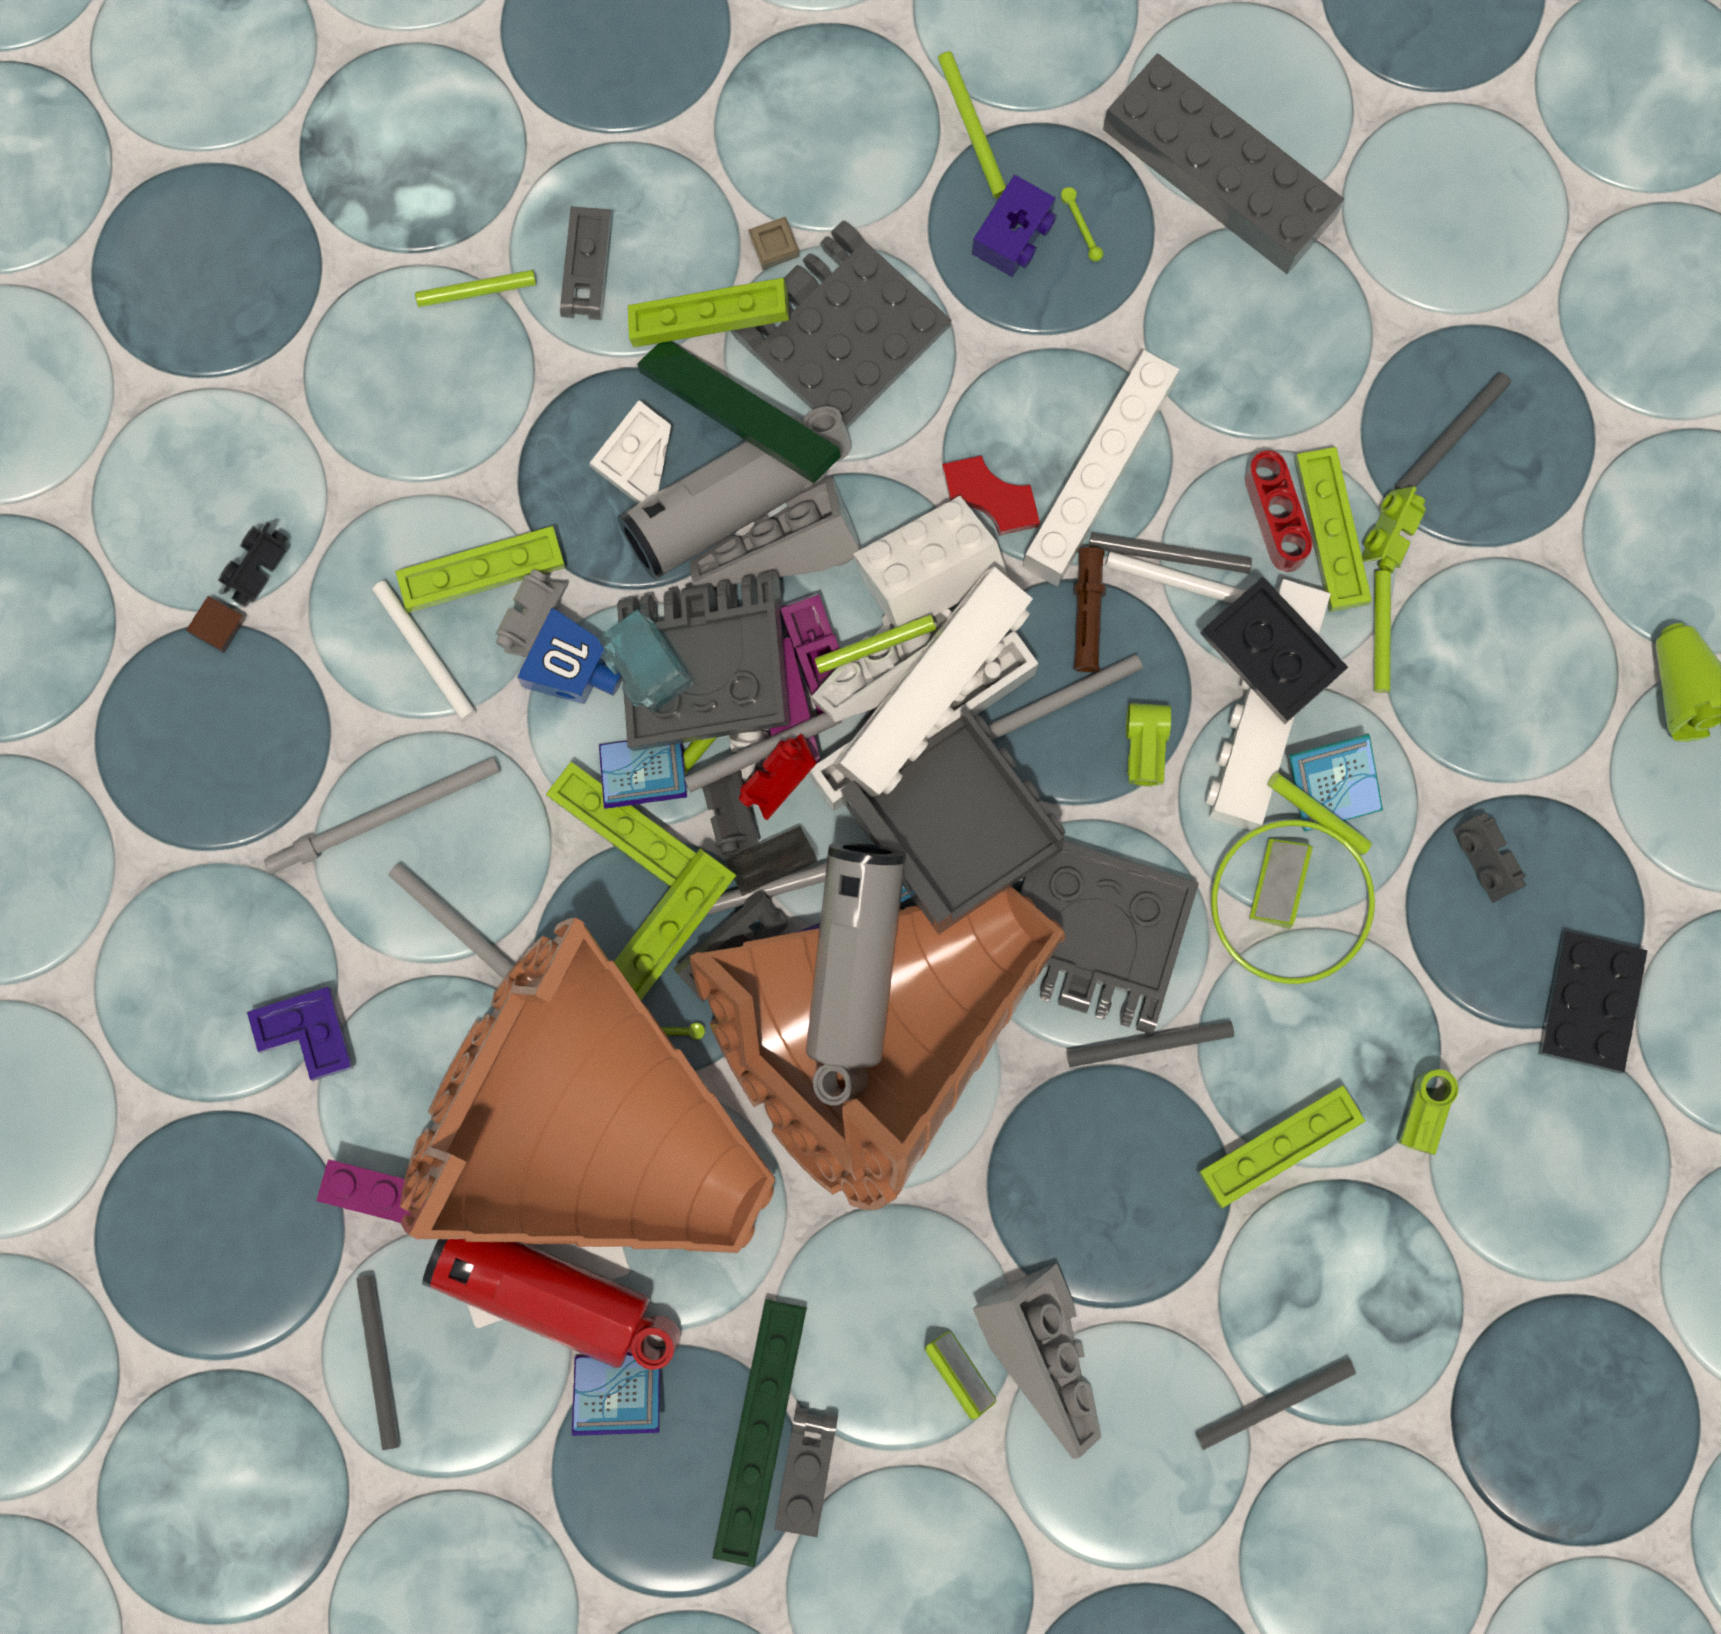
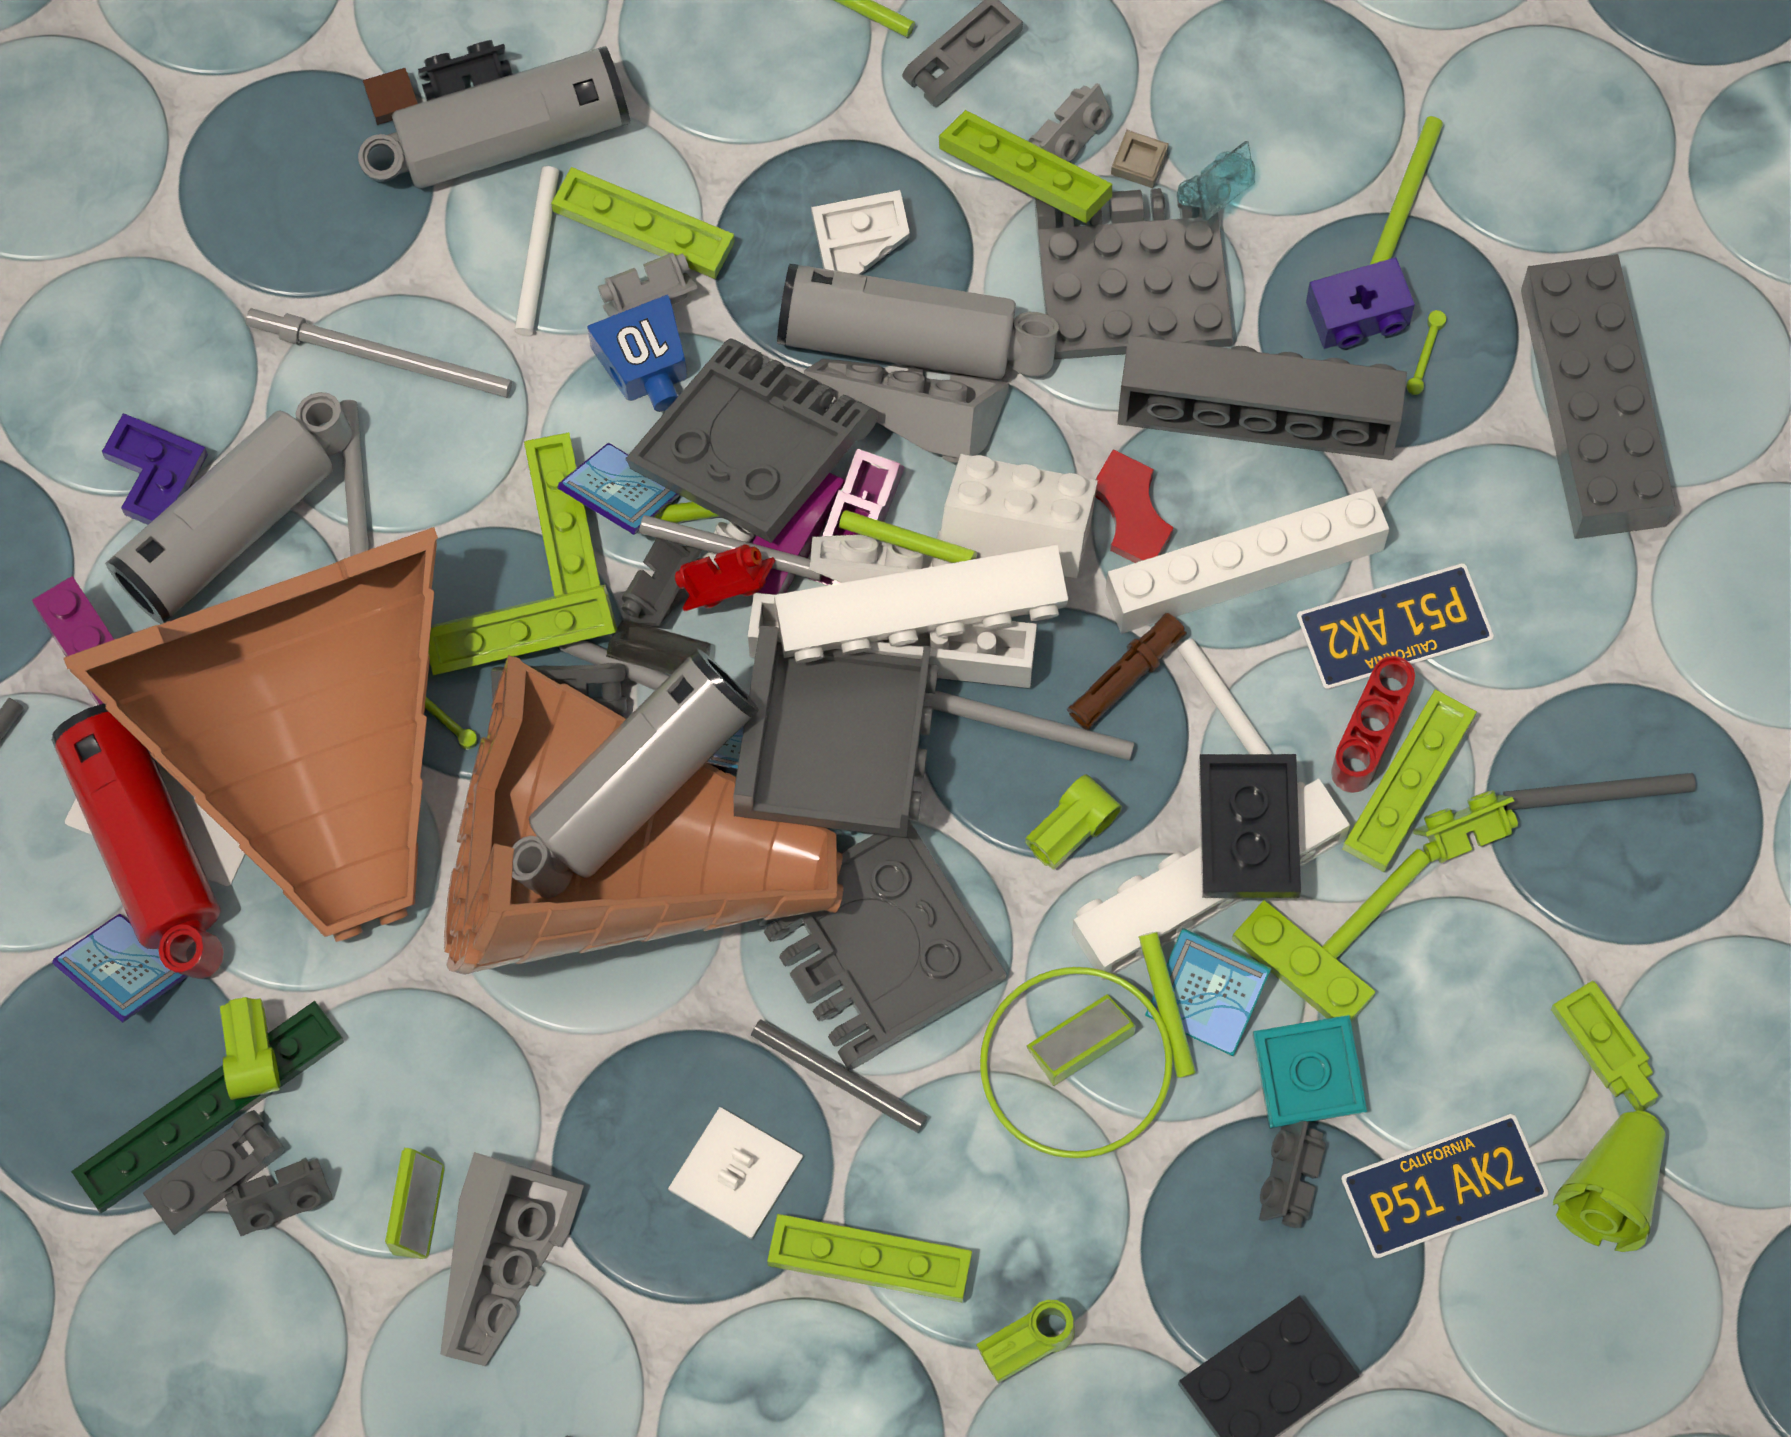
camera: 45 degrees right, 10 degrees down
clear light blue brick [598,609,694,713] -> none
dark green tile [637,341,842,484] -> none
dark grey bar [1089,532,1252,574] -> none
none -> light grey piece [105,392,352,624]
none -> lime piece [220,997,280,1100]
none -> dark grey hinge [224,1157,333,1236]
none -> light grey piece [358,46,630,189]
none -> white piece [668,1107,803,1239]
none -> light grey hinge [1029,83,1112,162]
none -> dark grey brick [1117,334,1407,461]
none -> clear light blue hinge [1177,141,1255,221]
none -> lime plate [1232,900,1376,1022]
none -> teal tile [1252,1015,1367,1129]
none -> dark blue sticker [1297,563,1494,689]
none -> dark blue sticker [1341,1114,1548,1258]
none -> lime hinge [1551,980,1659,1111]

